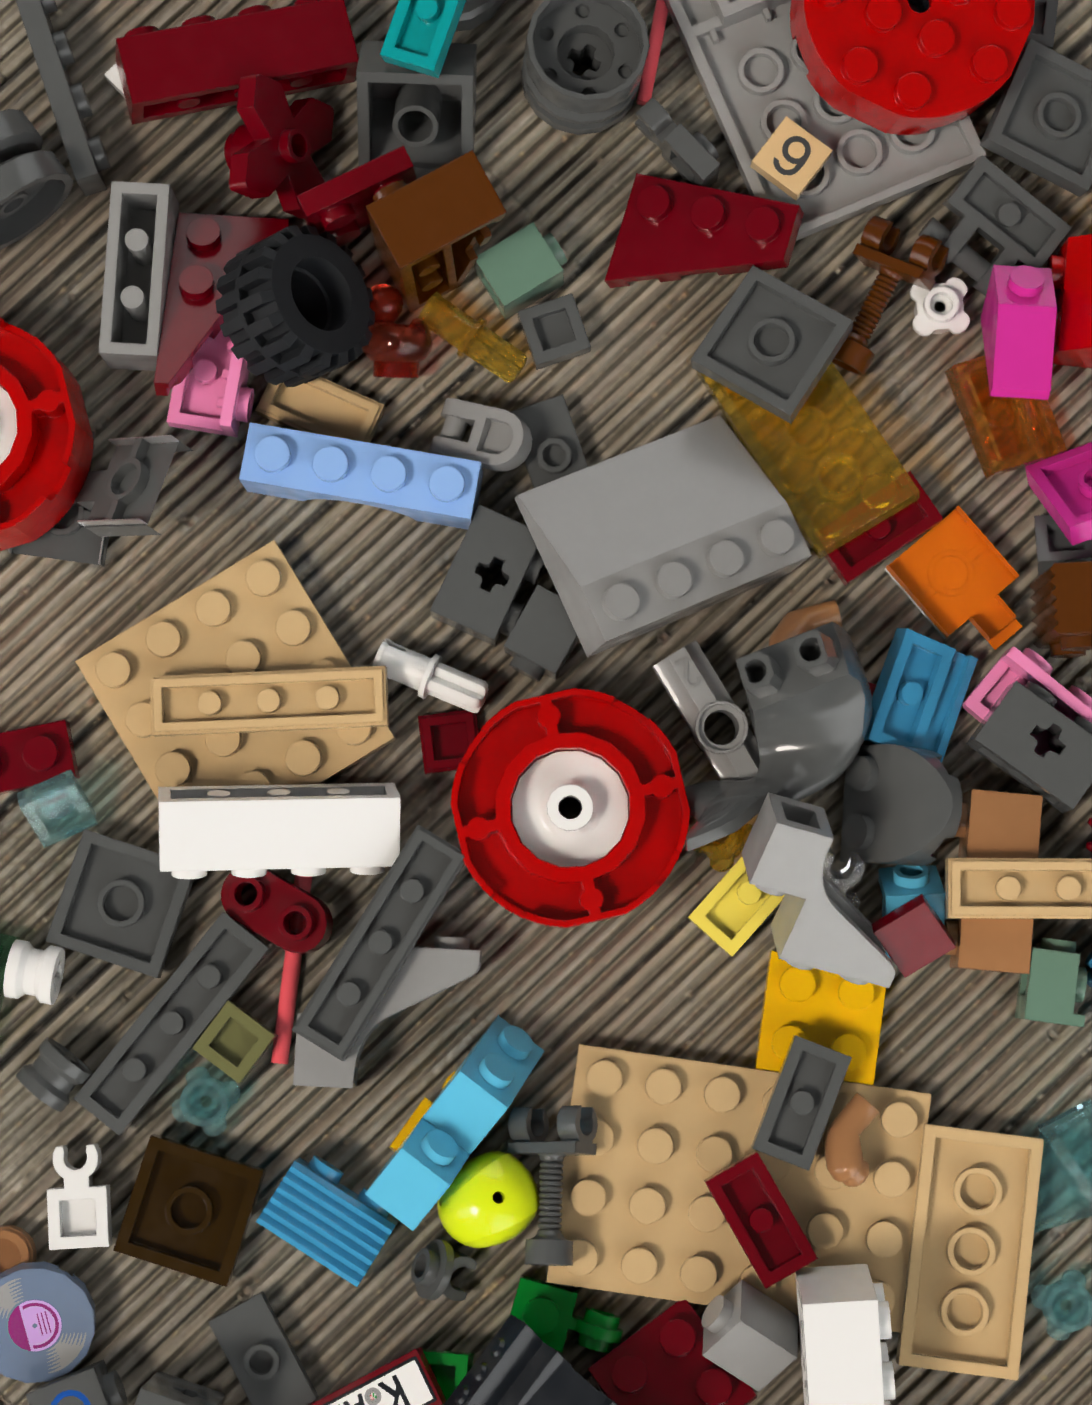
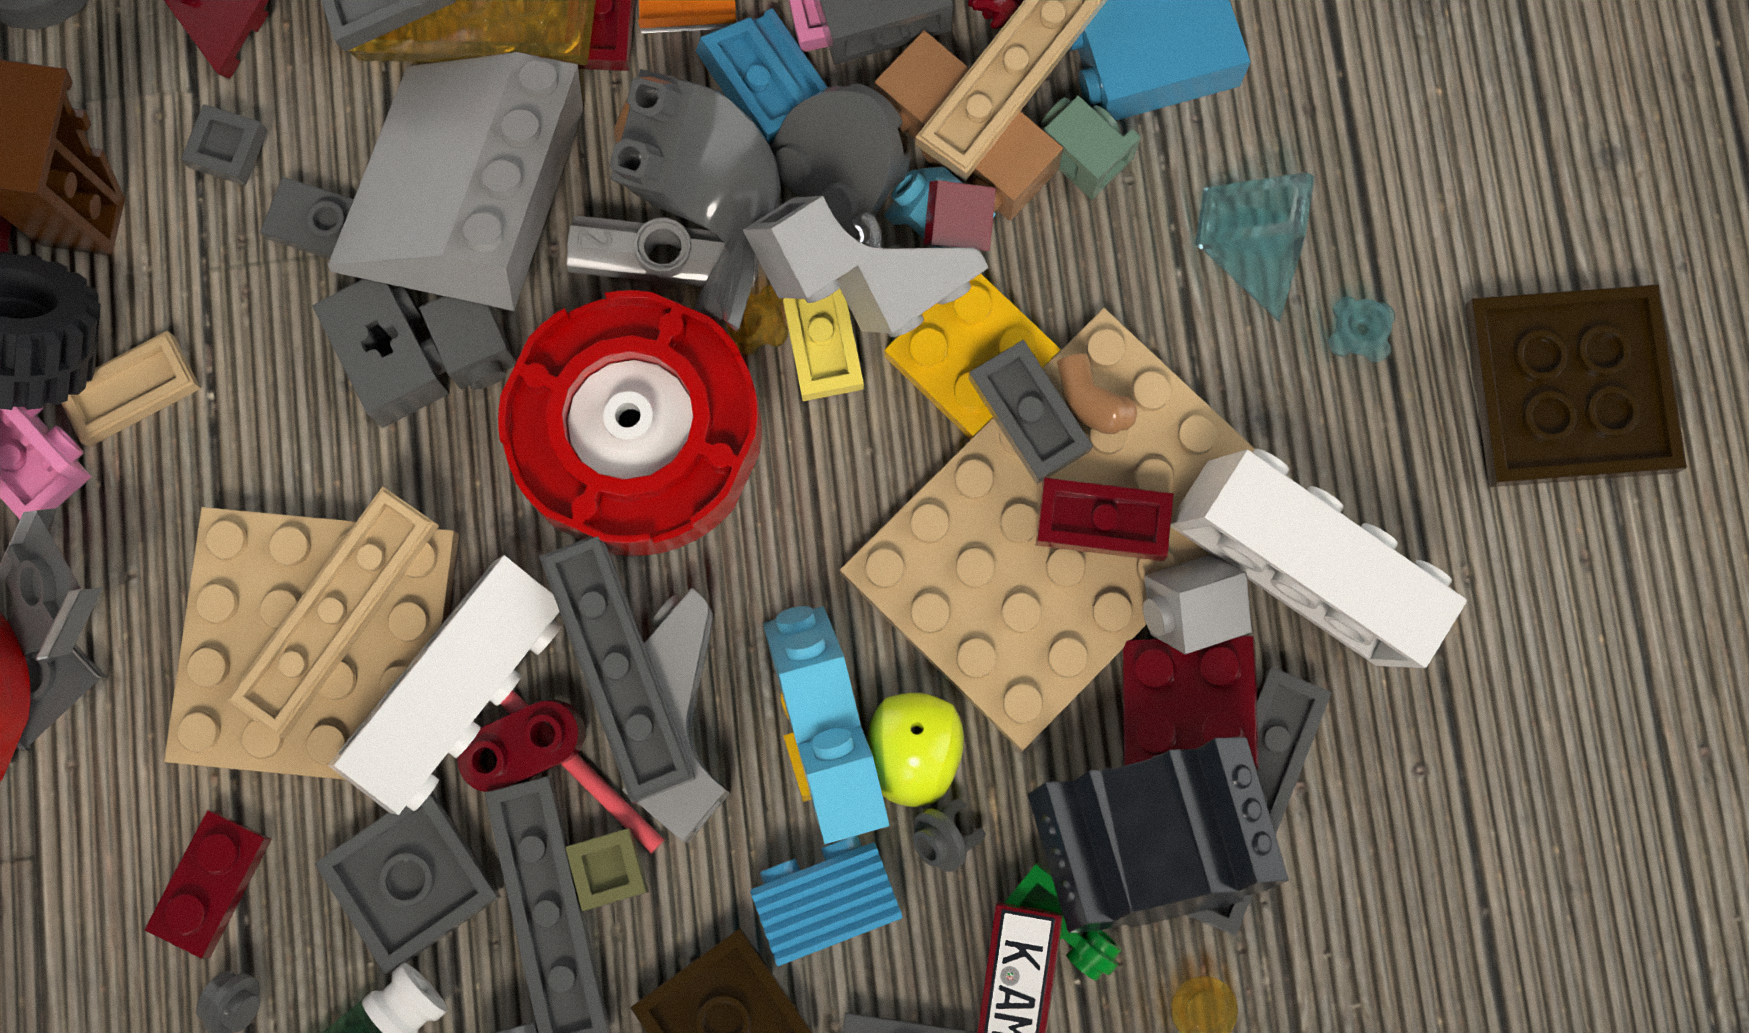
camera: 55 degrees left, 5 degrees down
clear light blue plate [17,769,98,848] -> none
clear light blue plate [172,1067,241,1136] -> none
light blue arch [239,422,483,530] -> none
clear red animal [362,284,433,378] -> none
white axle [372,638,489,713] -> none
clear yellow axle [416,292,527,383] -> none
dark red tile [418,710,479,775] -> none
light grey plate [428,398,533,472] -> none
sand green brick [475,222,567,320] -> none
dark grey bar [508,1105,598,1266] -> none
green plate [510,1275,623,1353] -> none
tan plate [896,1123,1044,1381] -> none

